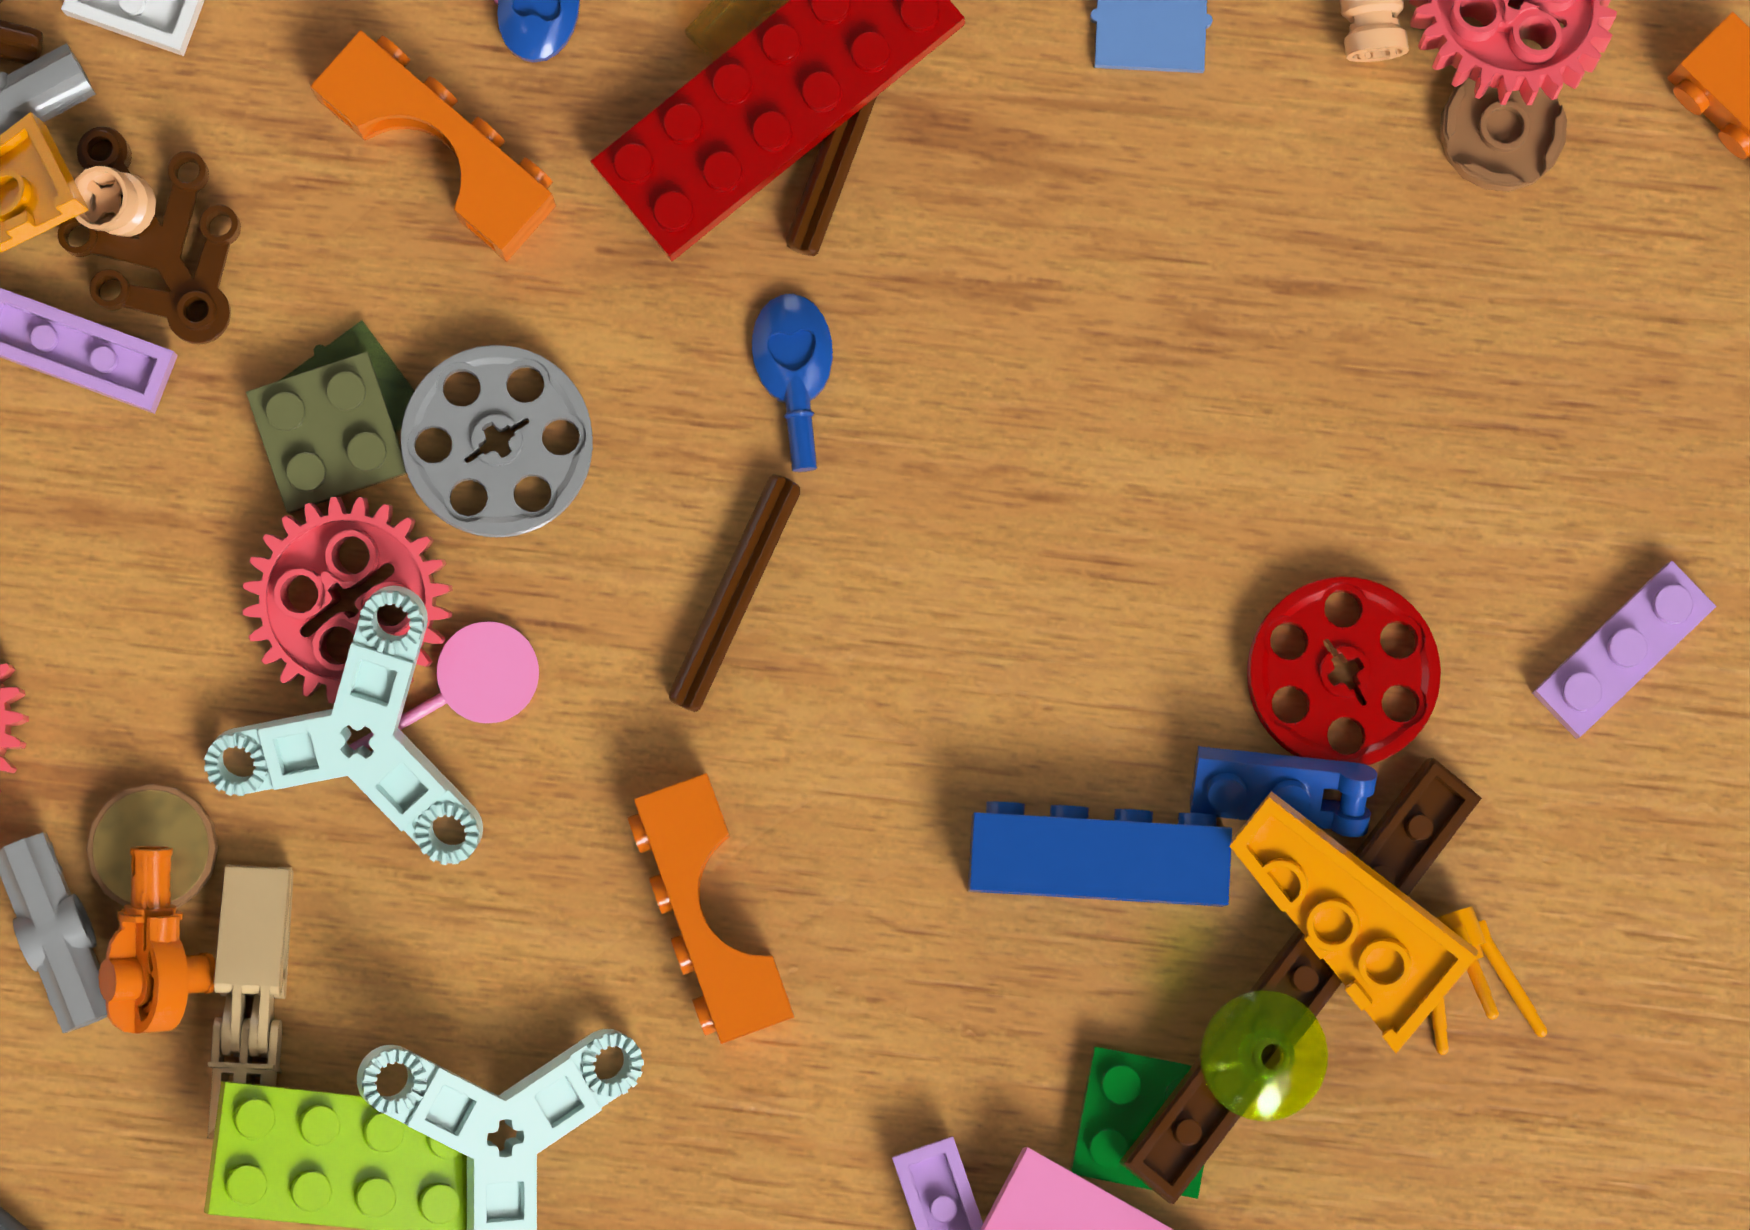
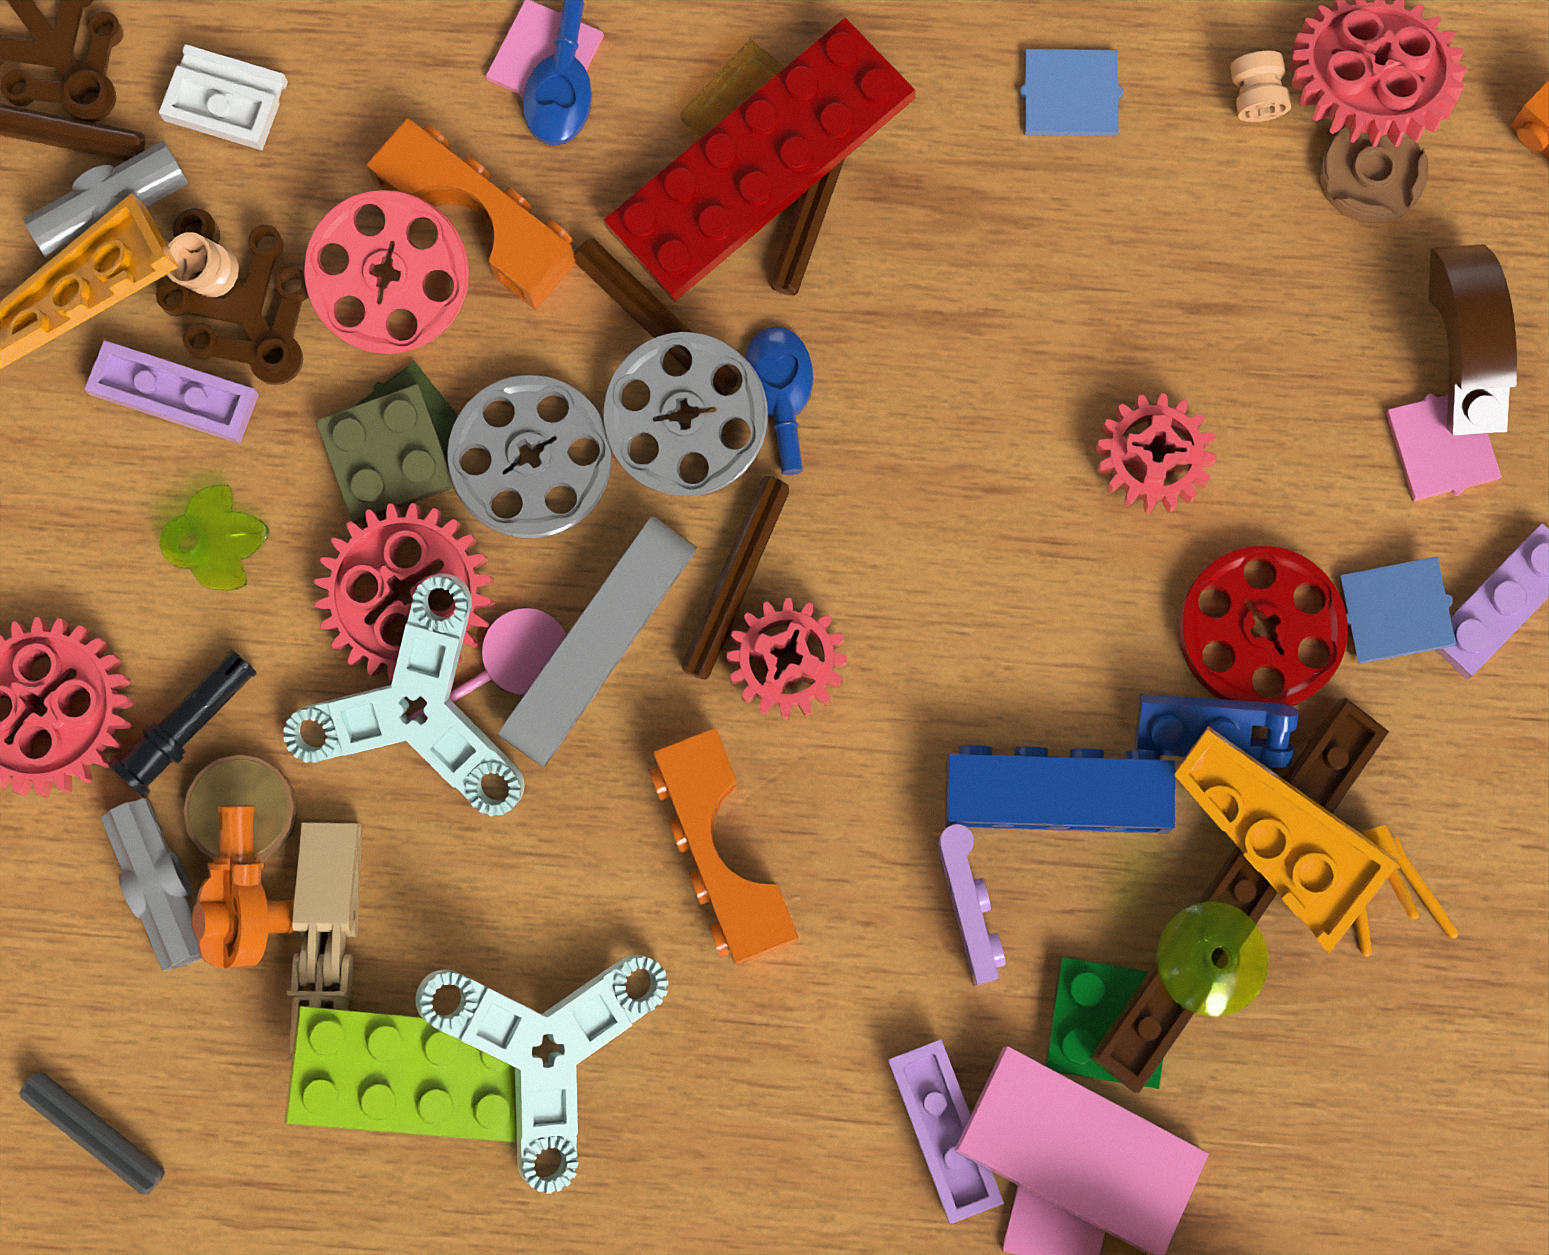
camera: 10 degrees right, 5 degrees down
none -> black pin [108,649,257,798]
none -> clear neon green plate [159,485,270,591]
none -> coral wedge [304,190,469,354]
none -> light grey beam [498,516,698,767]
none -> reddish brown axle [574,238,738,396]
none -> light grey wedge [604,332,768,496]
none -> coral gear [727,598,847,720]
none -> lavender plate [937,824,1006,986]
none -> coral gear [1095,393,1217,514]
none -> medium blue piece [1340,557,1456,664]
none -> bright pink piece [1386,394,1502,501]
none -> reddish brown arch [1428,244,1517,435]

